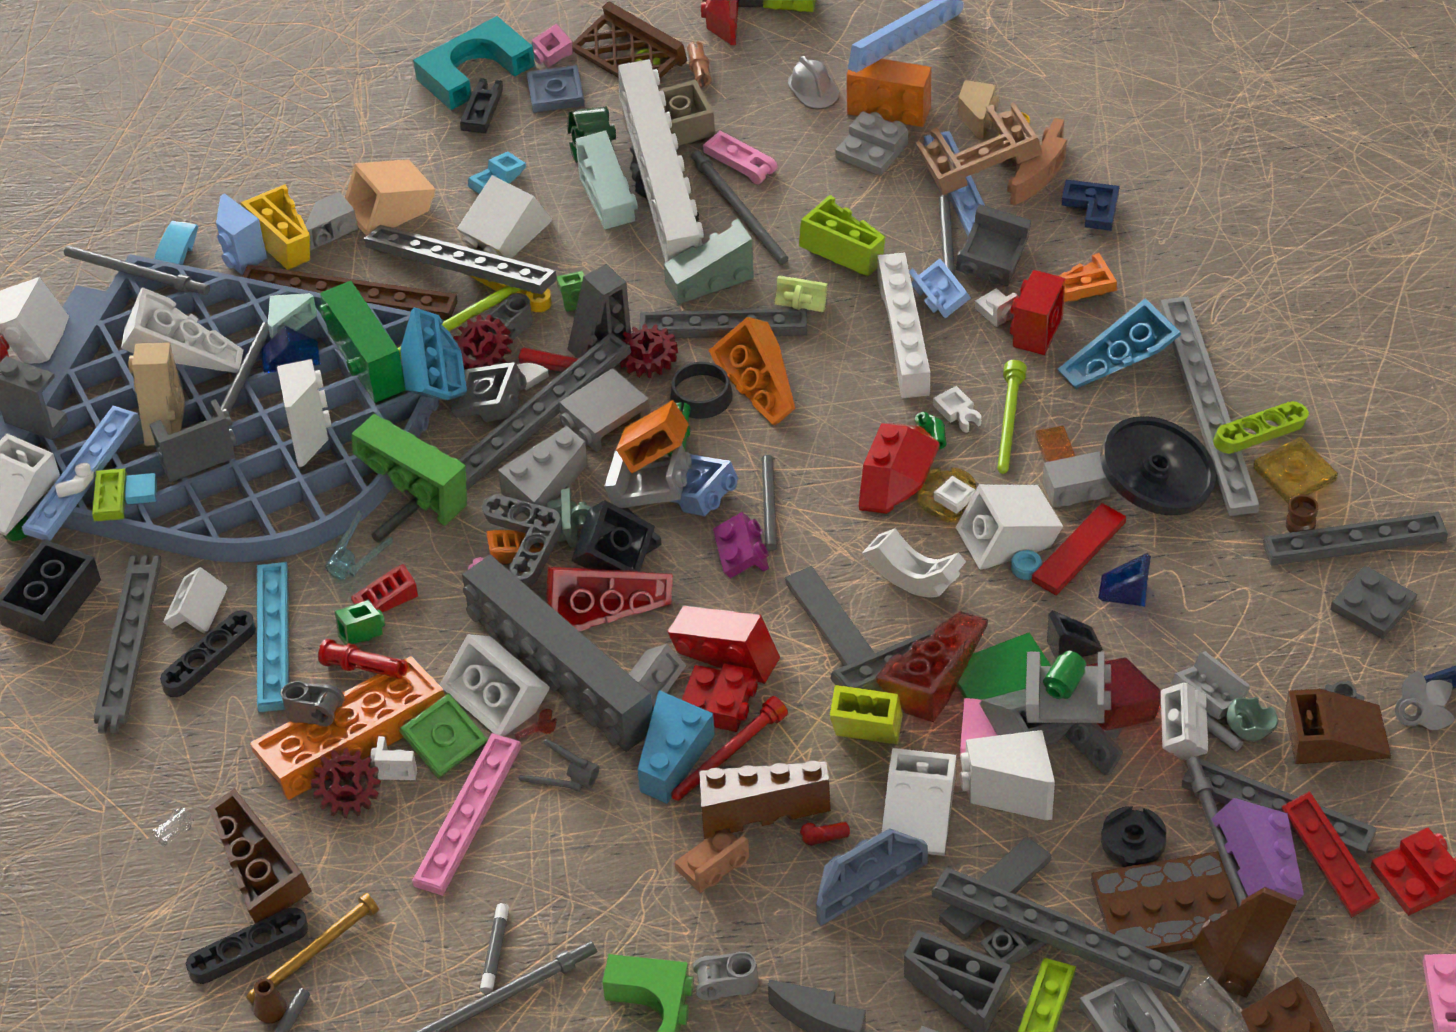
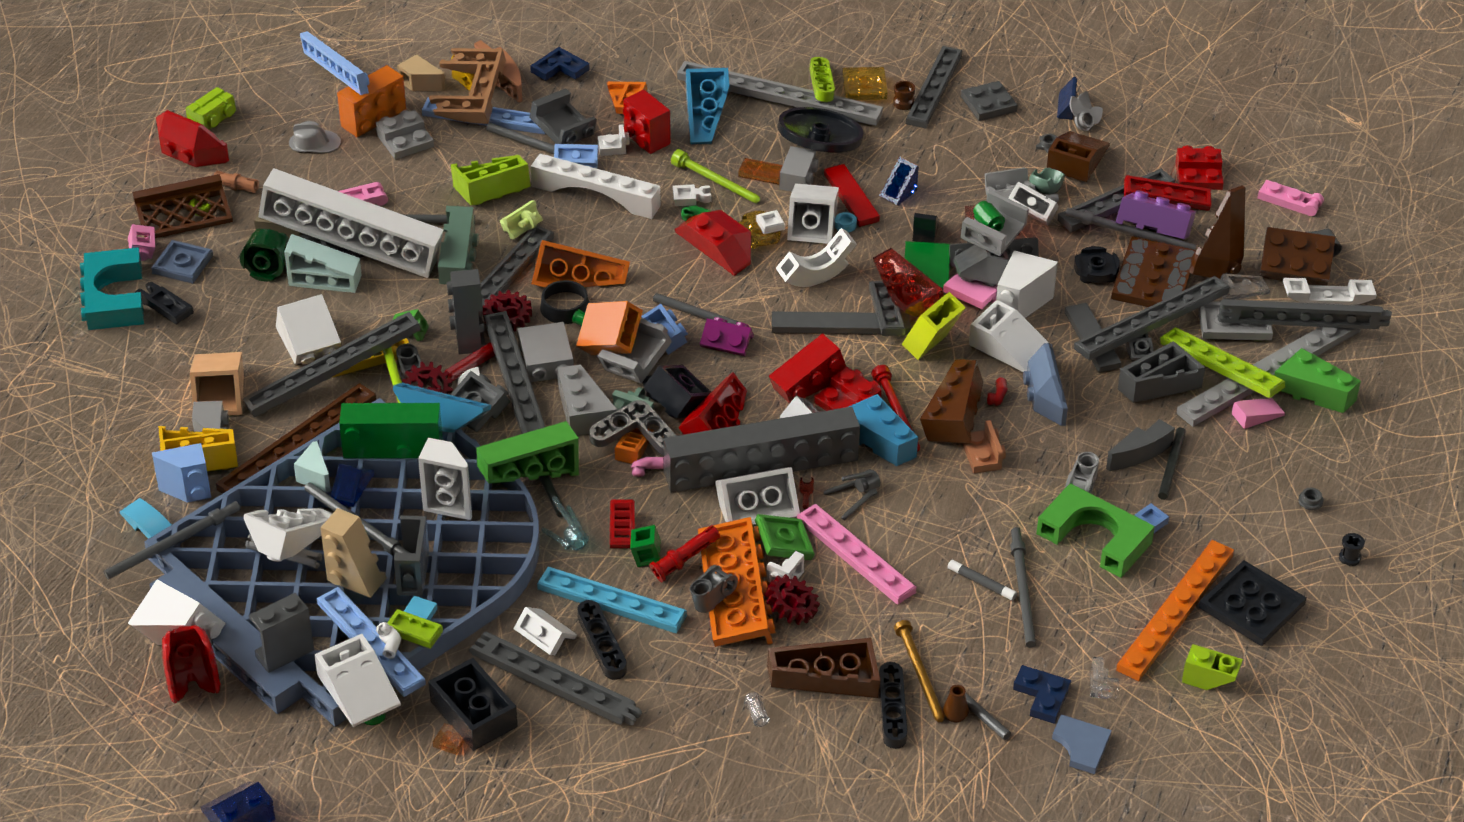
camera: 65 degrees left, 5 degrees down
medium azure slope [468,152,526,194] -> none

